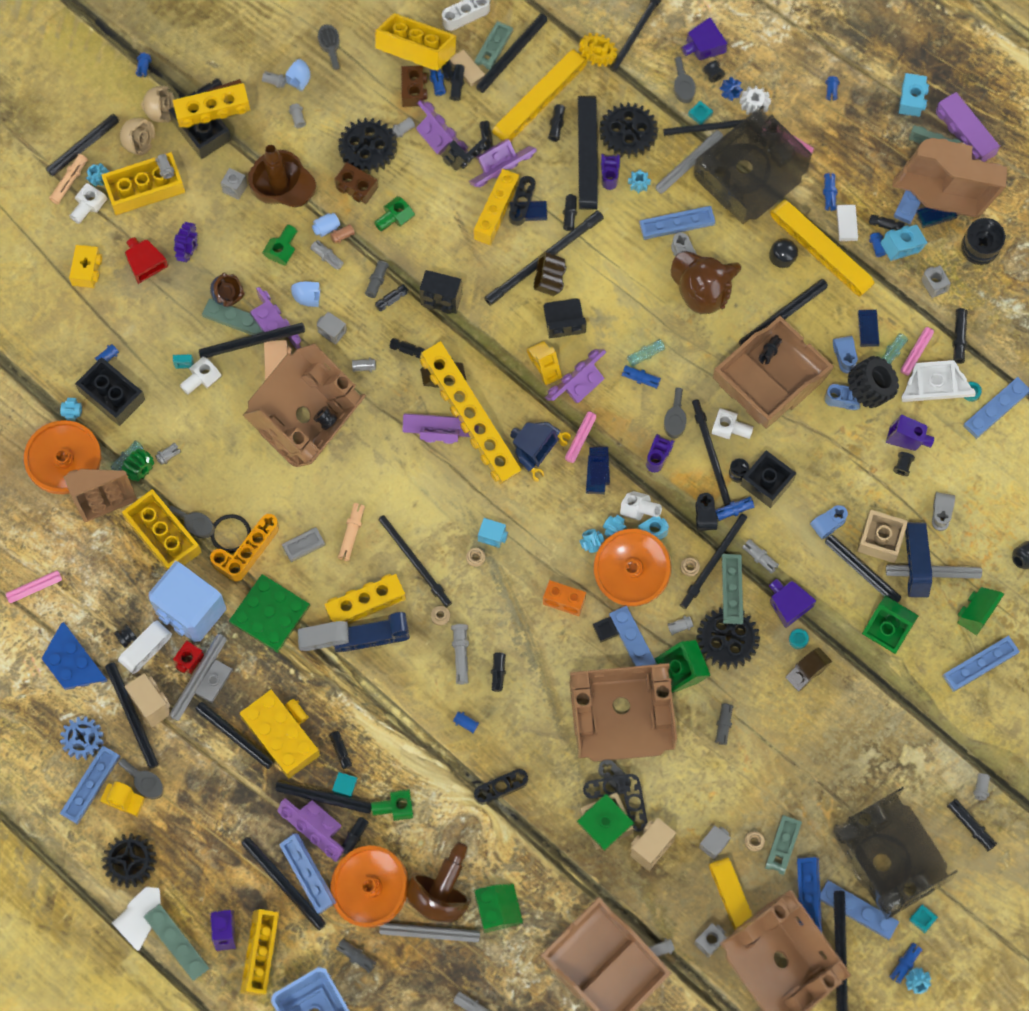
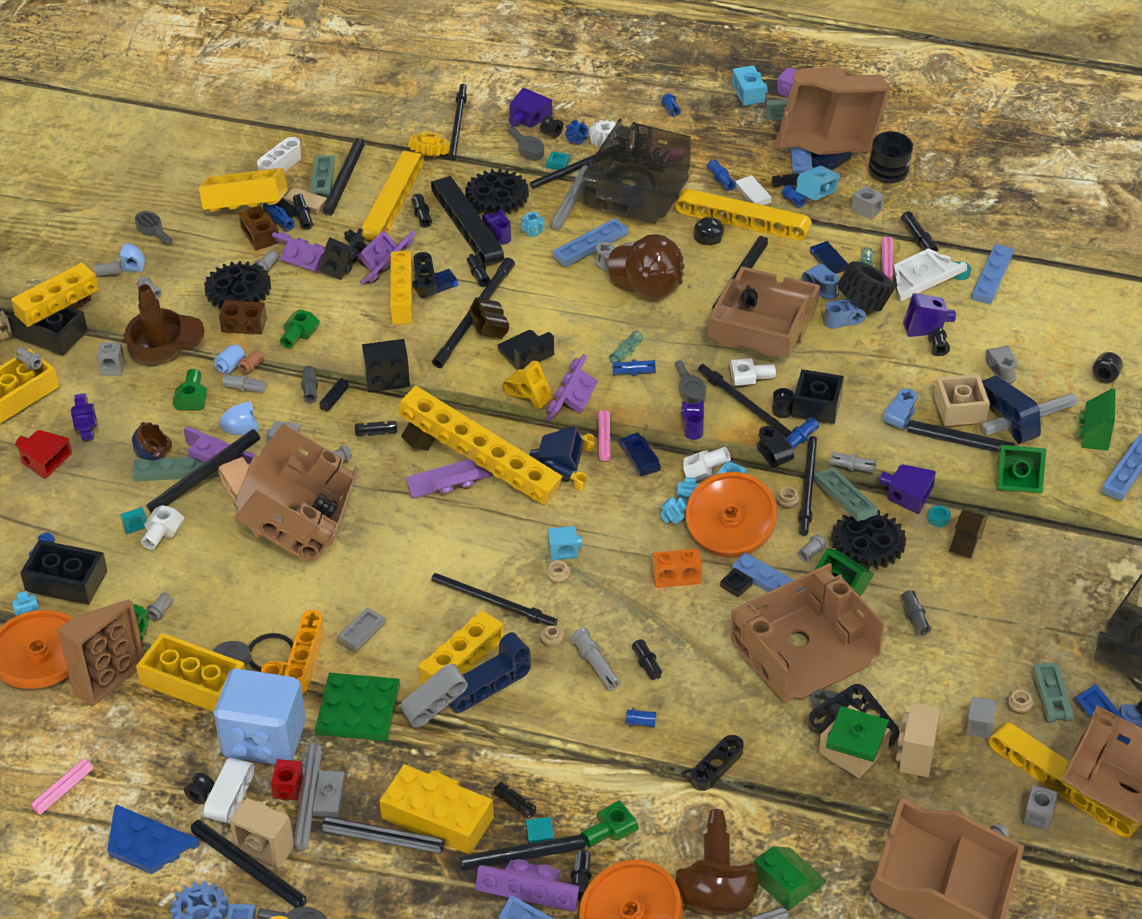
camera: 25 degrees left, 25 degrees down
light nougat pin [338,503,365,561] -> none

